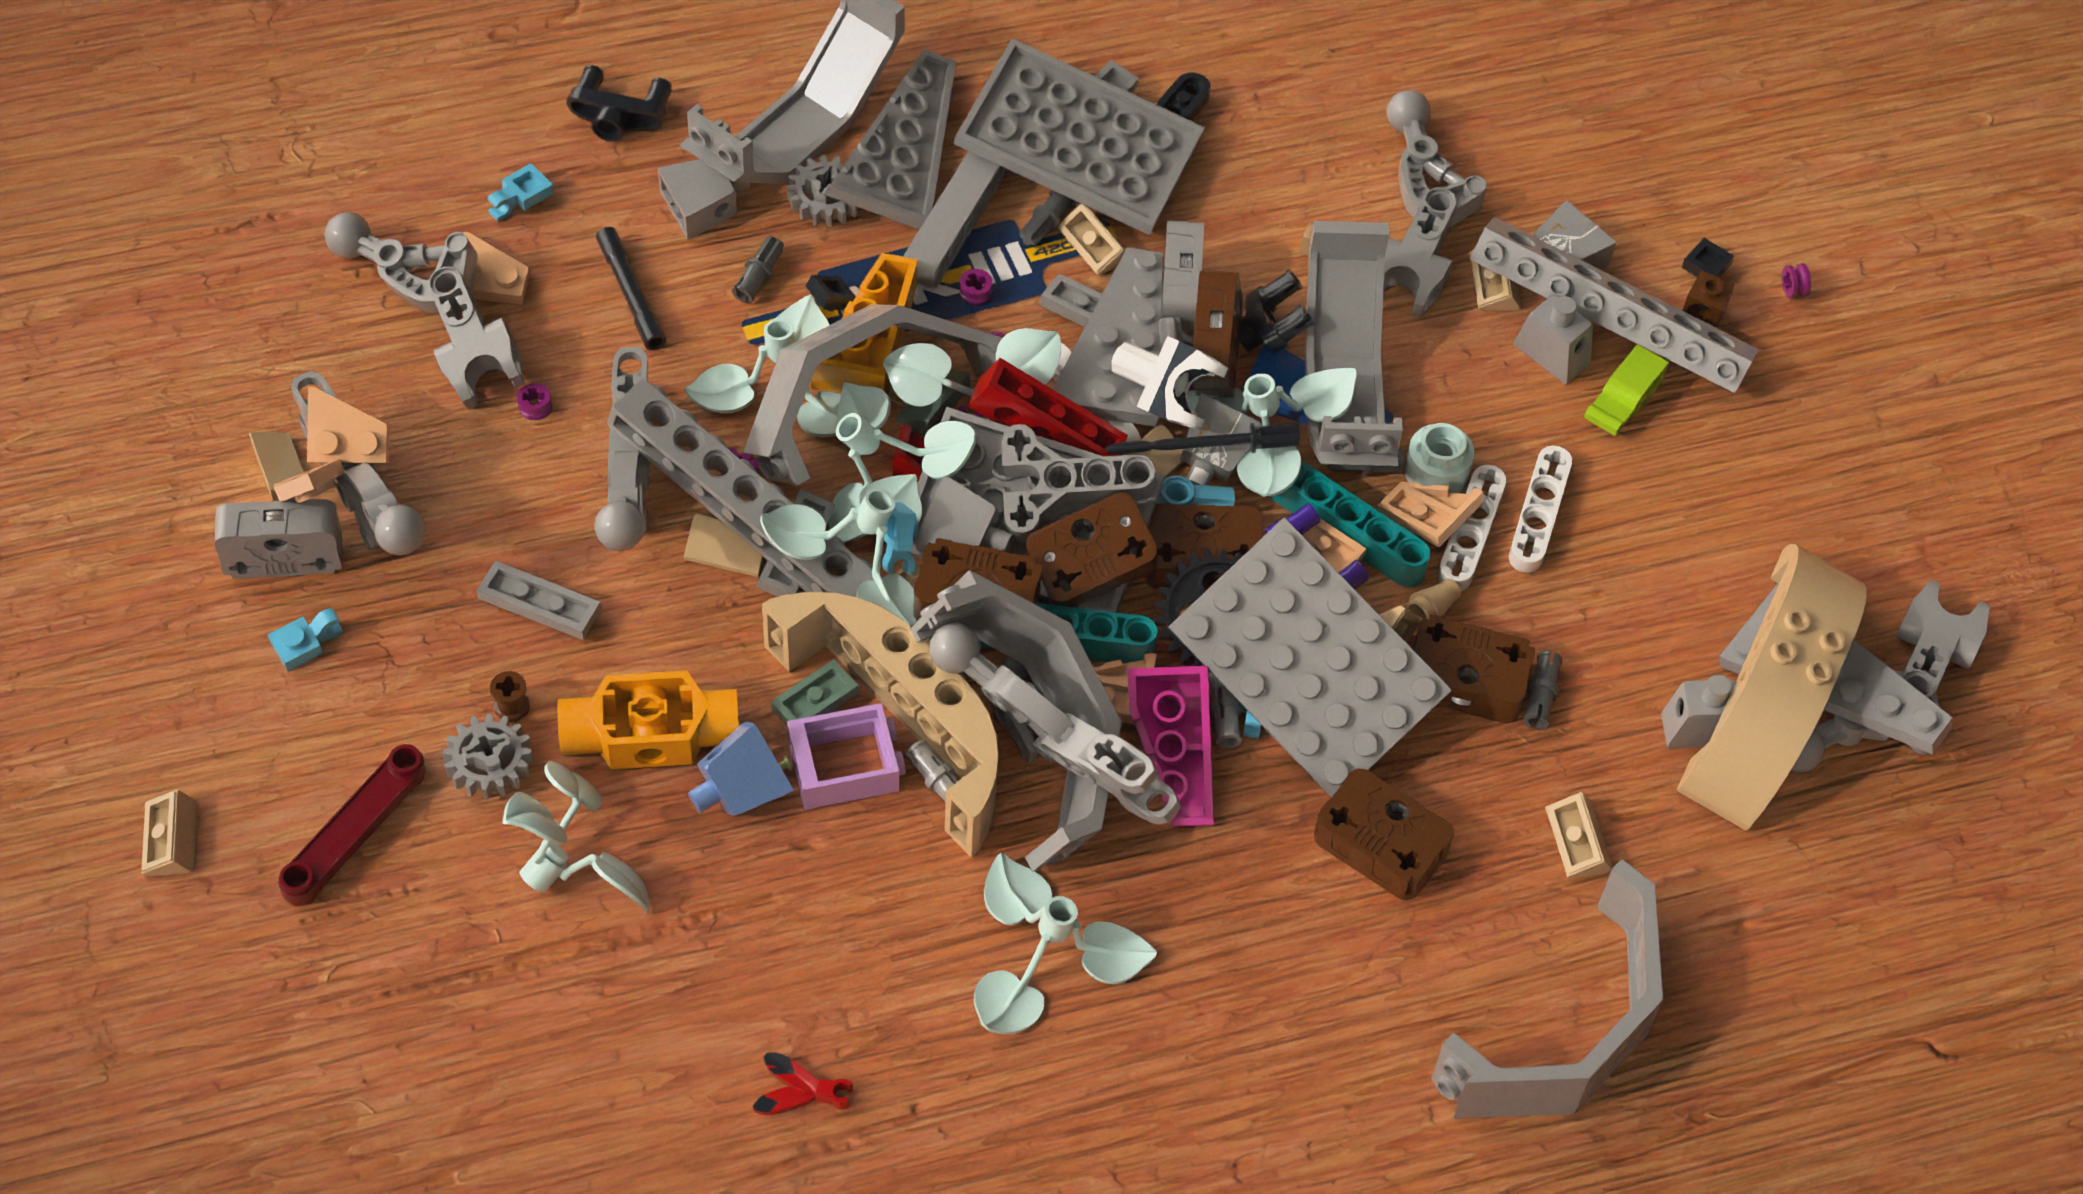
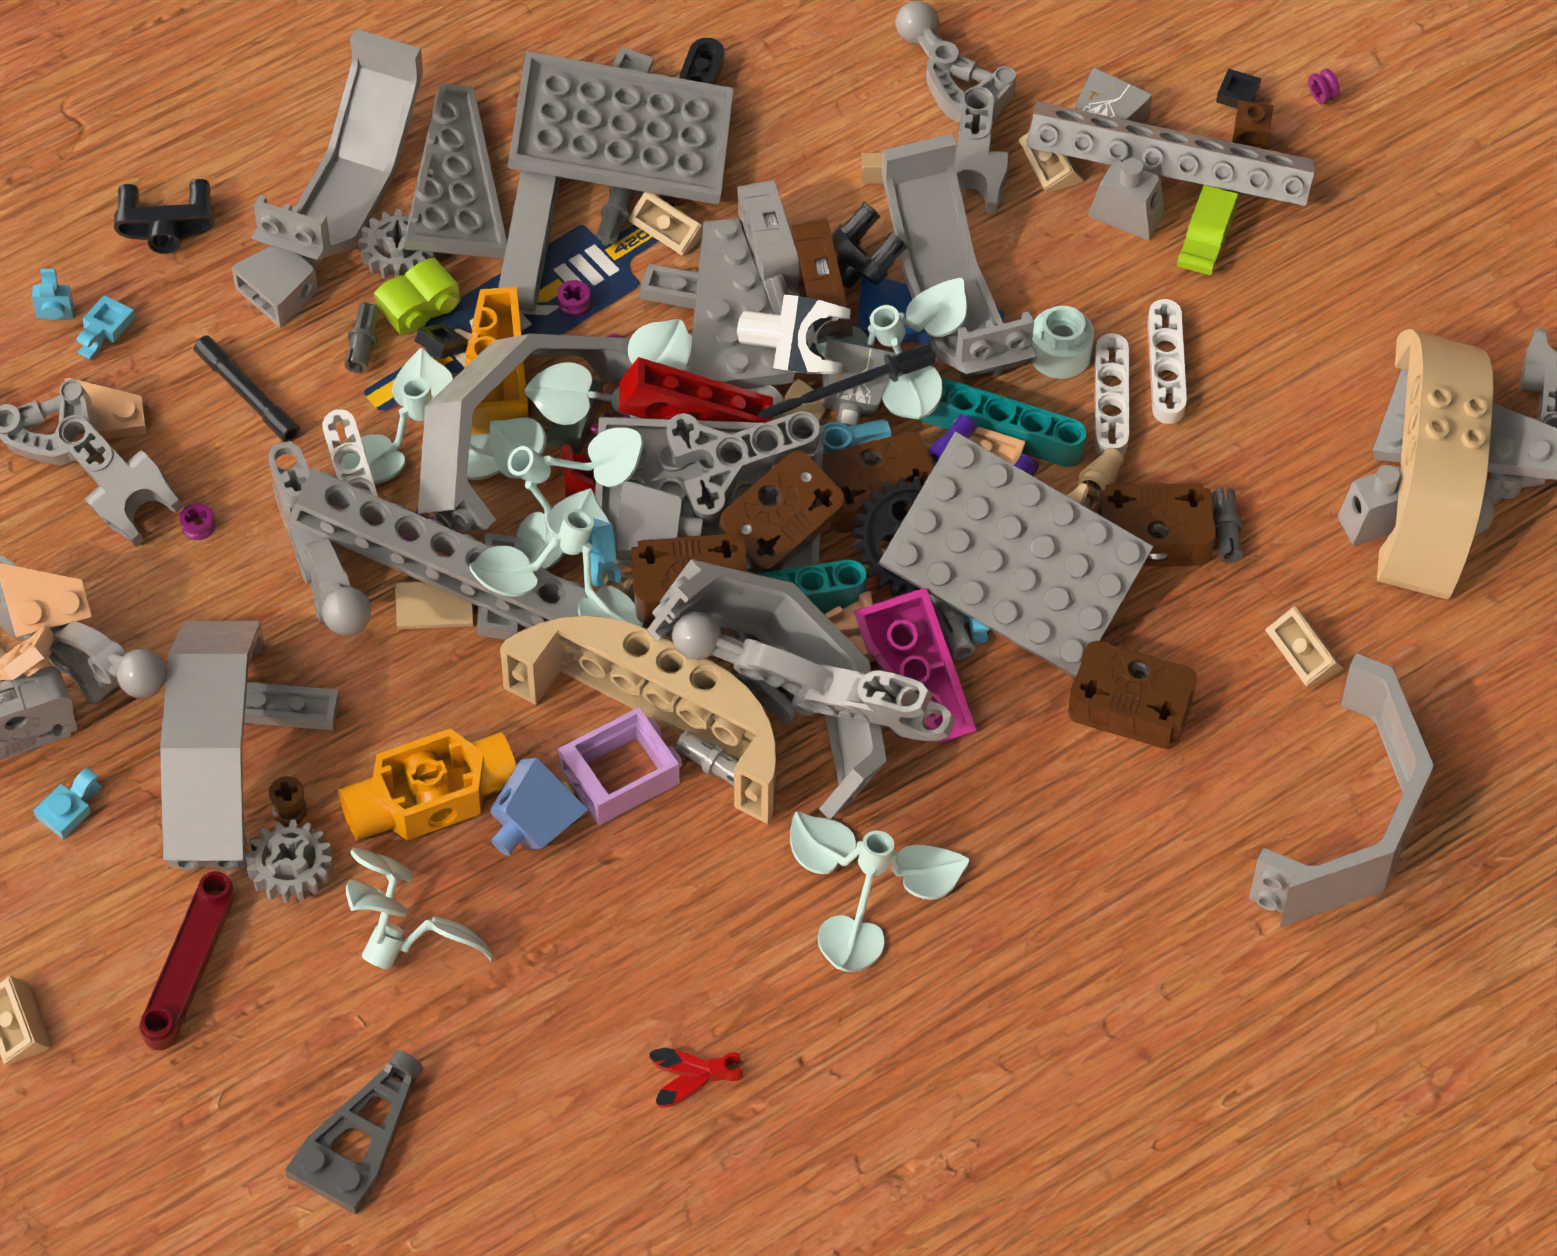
camera: 15 degrees left, 0 degrees up
sand green plate [771,659,859,726] -> none
light nougat wing [1378,481,1485,547] -> none
none -> medium azure plate [32,269,74,320]
none -> light grey panel [160,621,264,870]
none -> dark grey plate [285,1050,423,1215]
none -> white beam [322,409,378,525]
none -> lime brick [374,258,461,335]

